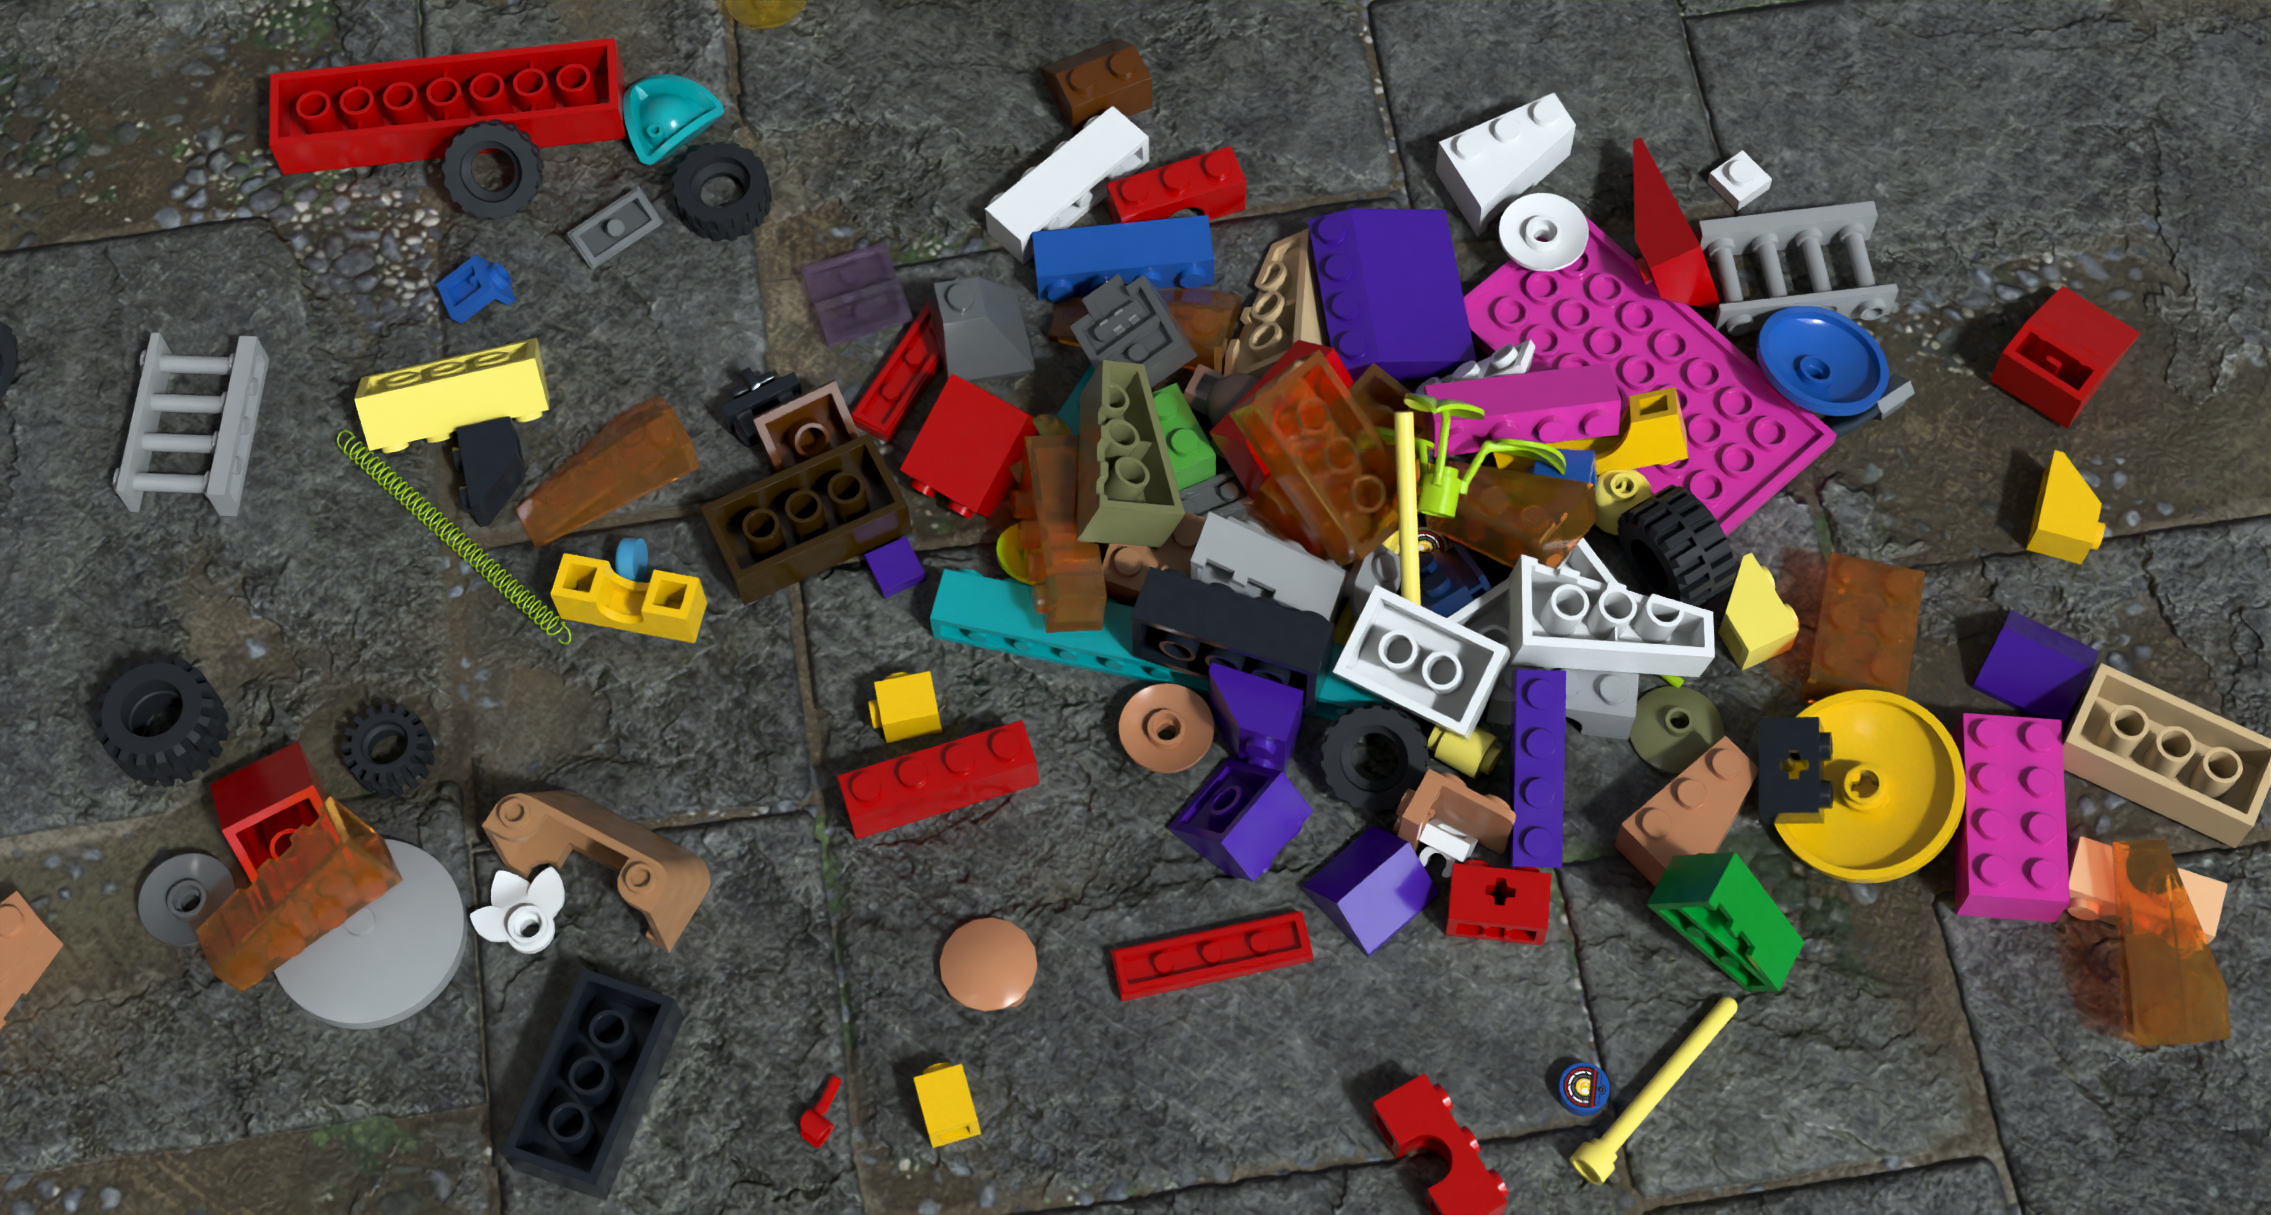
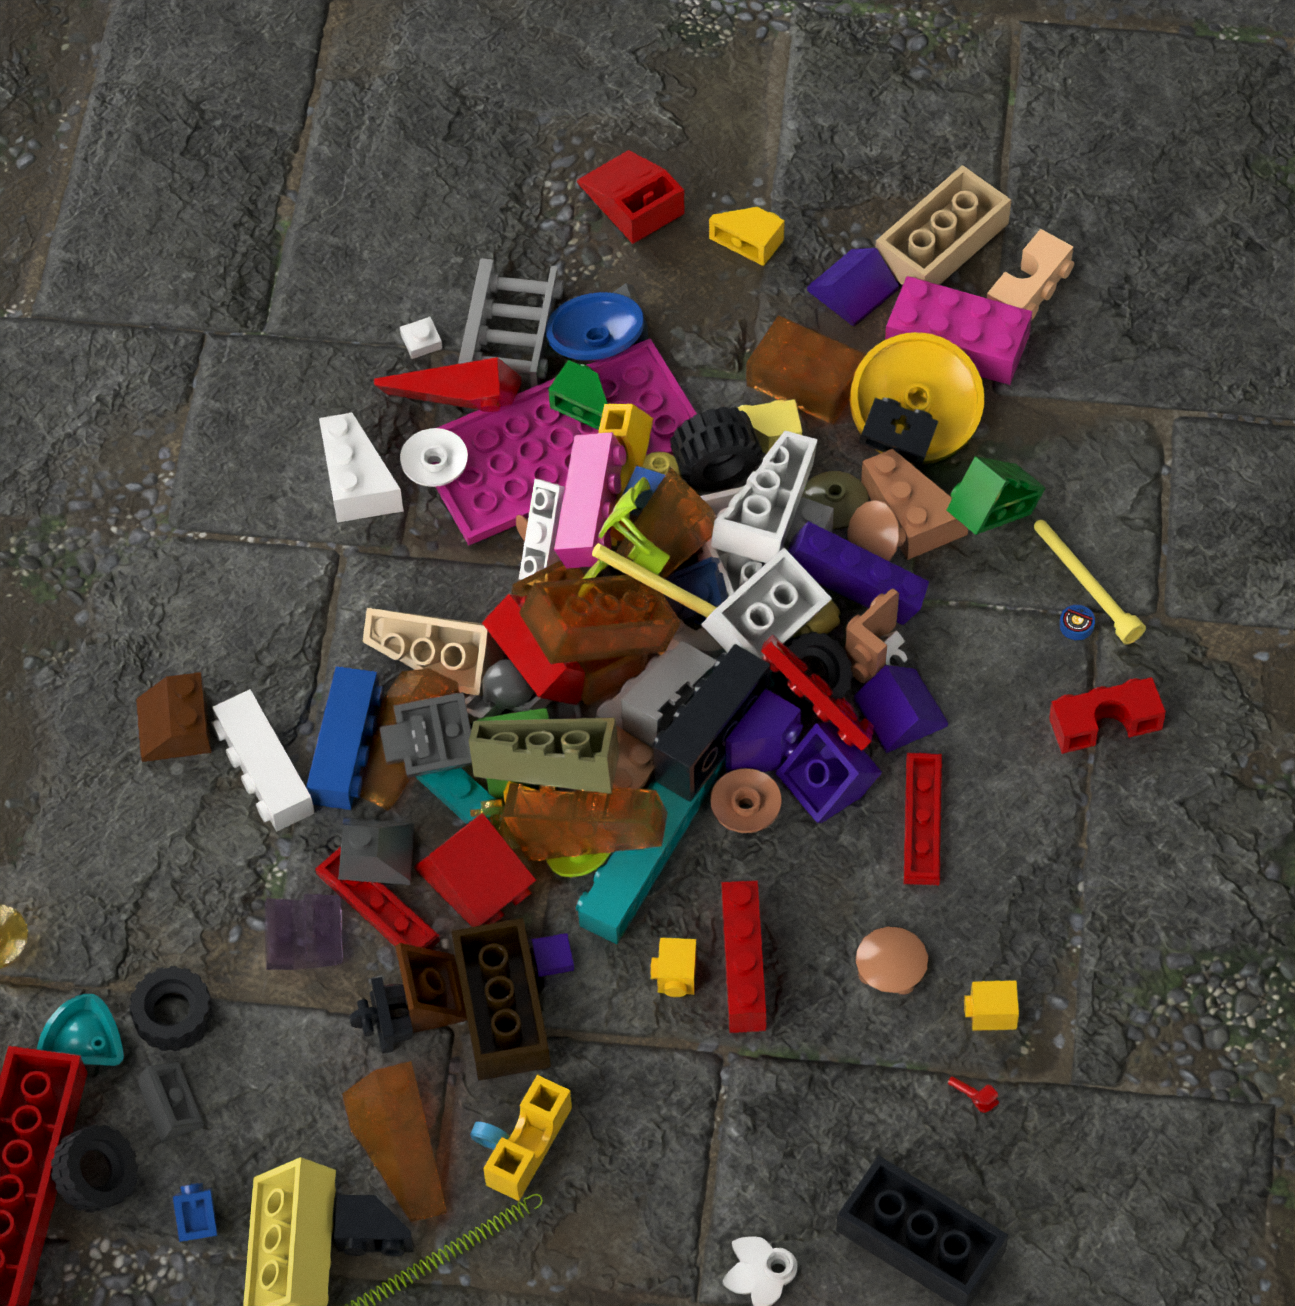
camera: 75 degrees left, 5 degrees down
medium nougat windscreen [482,790,711,953] -> none
red arch [1107,146,1246,224] -> none
dark purple slope [1308,209,1477,396] -> none
red brick [1445,860,1551,946] -> none
clear orange wedge [2111,839,2231,1046] -> none
none -> green slope [548,360,607,430]
none -> red wing [761,635,874,751]
none -> nougat dish [847,500,906,561]

